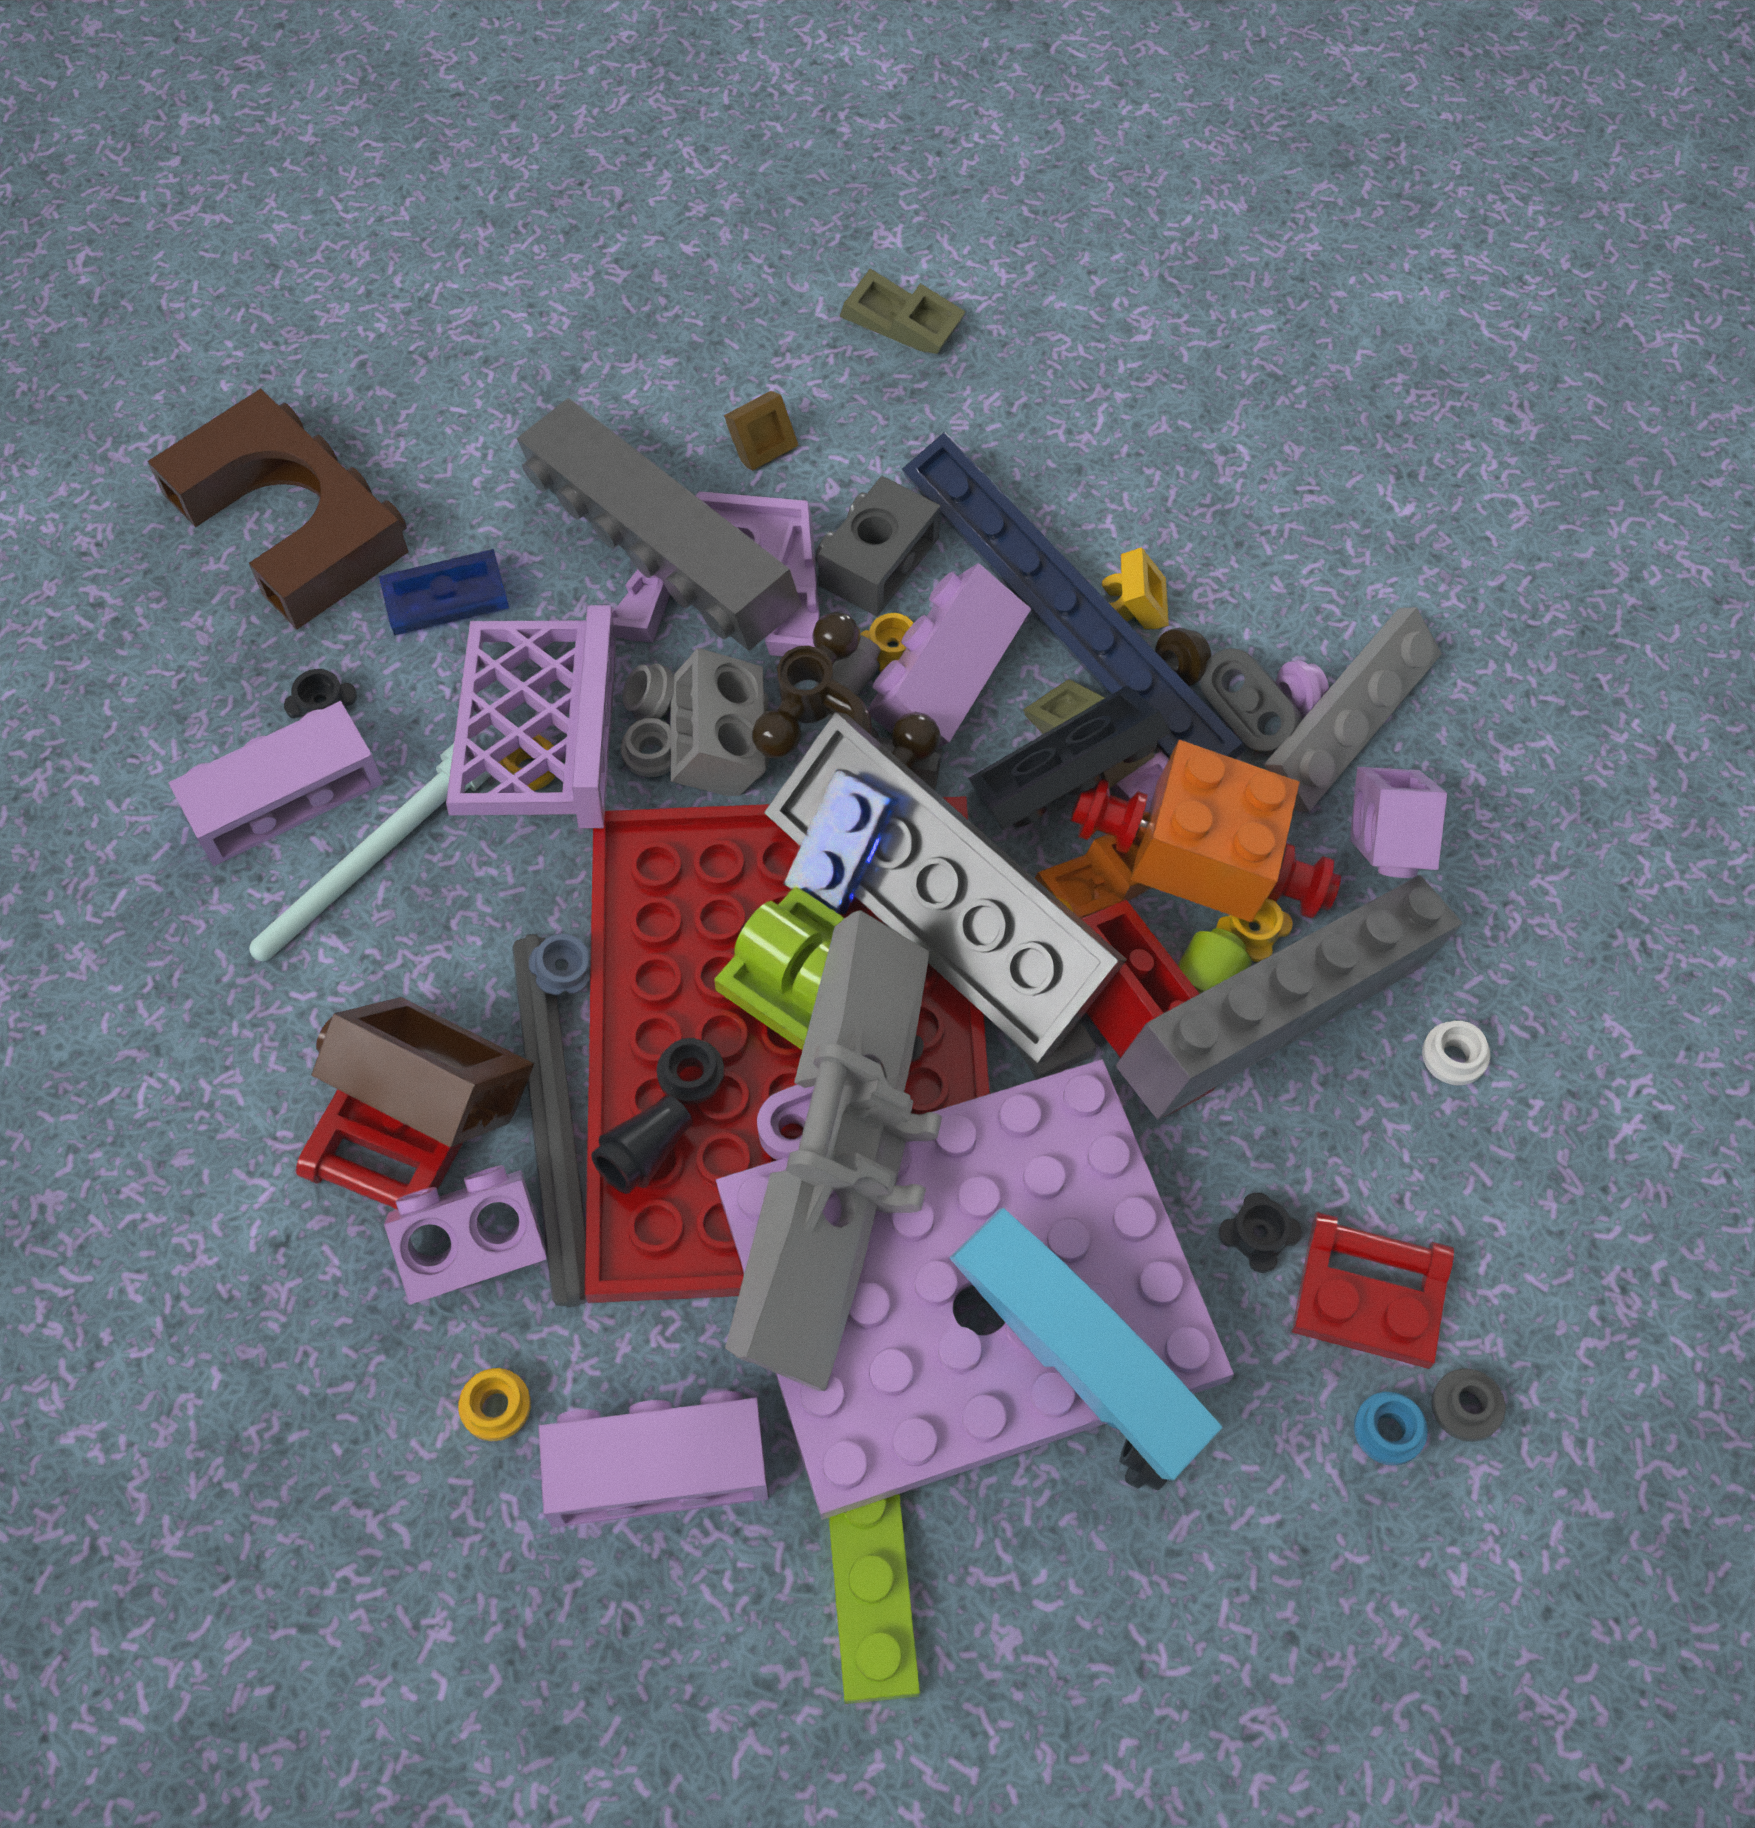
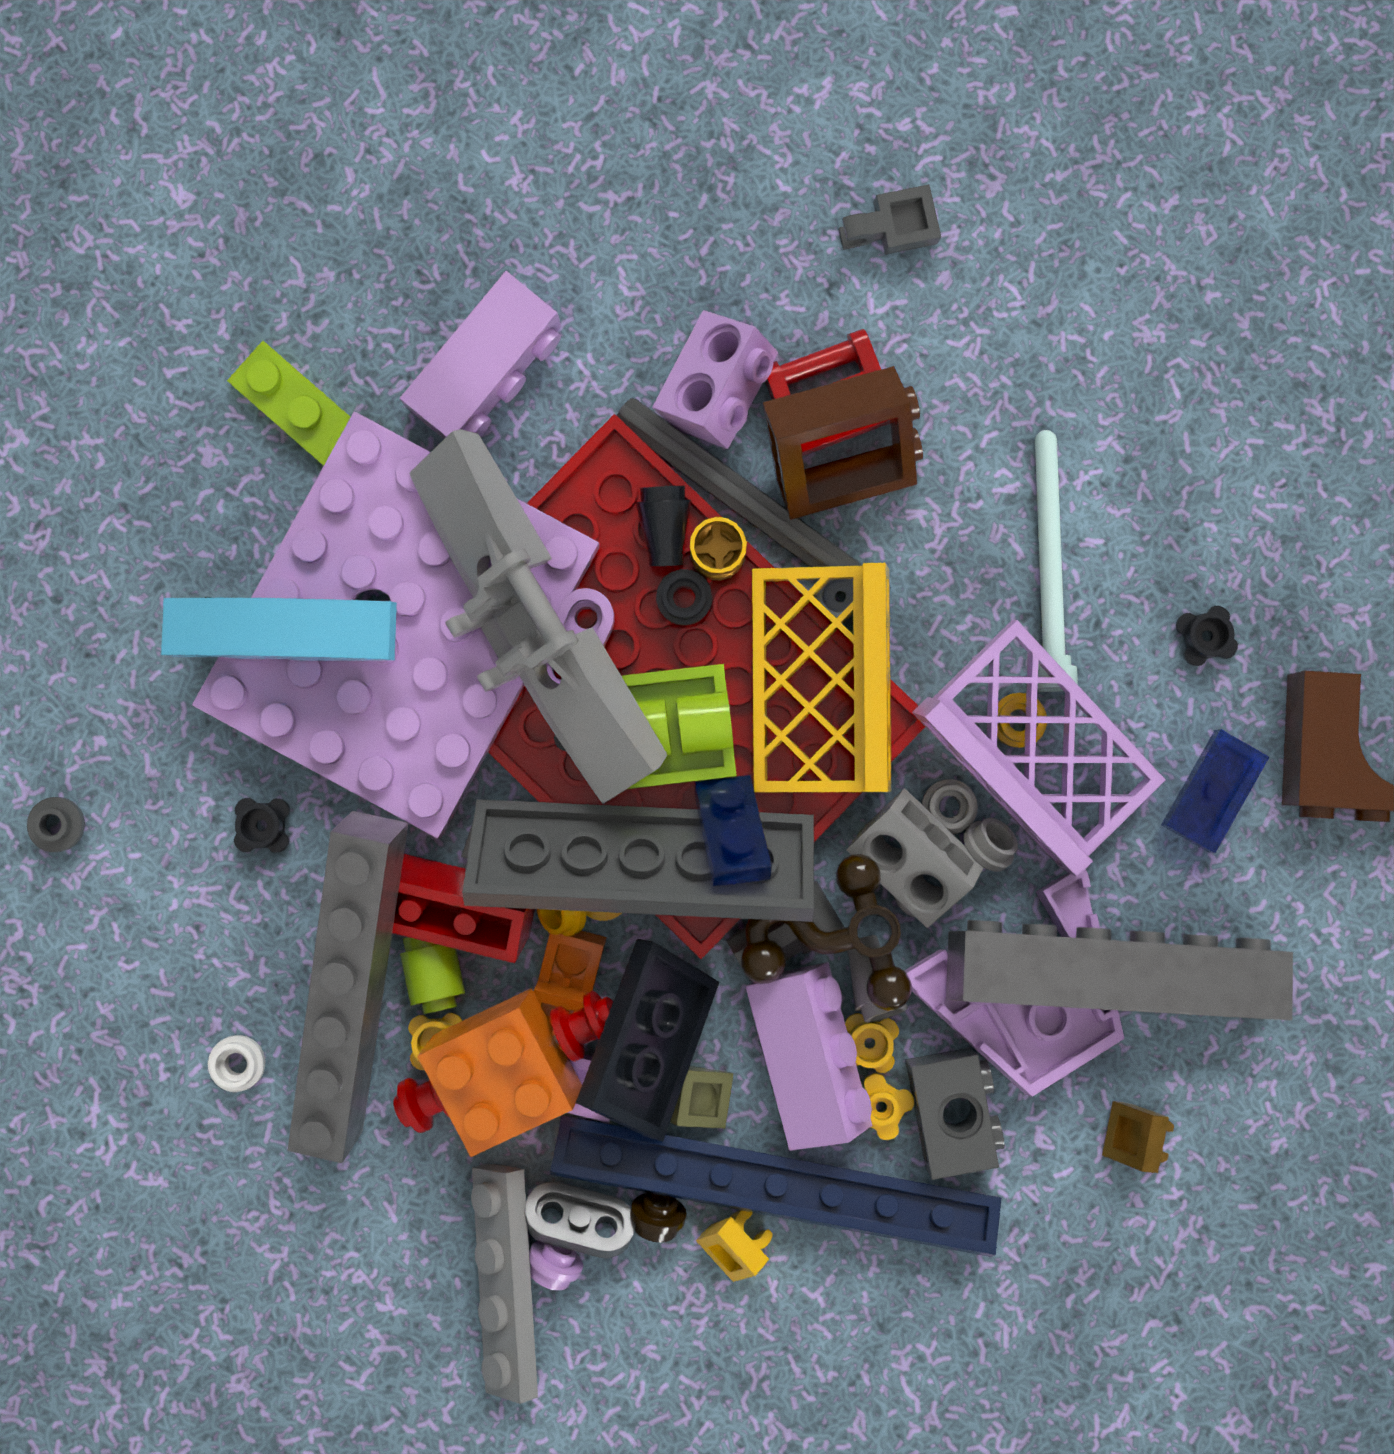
camera: 140 degrees right, 25 degrees up
lavender brick [168,701,383,866] -> none
yellow plate [458,1368,531,1441] -> none
olive slope [840,268,966,354] -> none
red plate [1292,1212,1454,1369] -> none
lavender brick [1350,767,1447,878] -> none
dark azure plate [1354,1392,1428,1466] -> none
none -> pearl gold wheel [690,517,747,581]
none -> yellow fence [752,562,891,792]
none -> dark grey plate [838,184,941,255]
none -> yellow plate [863,1073,914,1140]

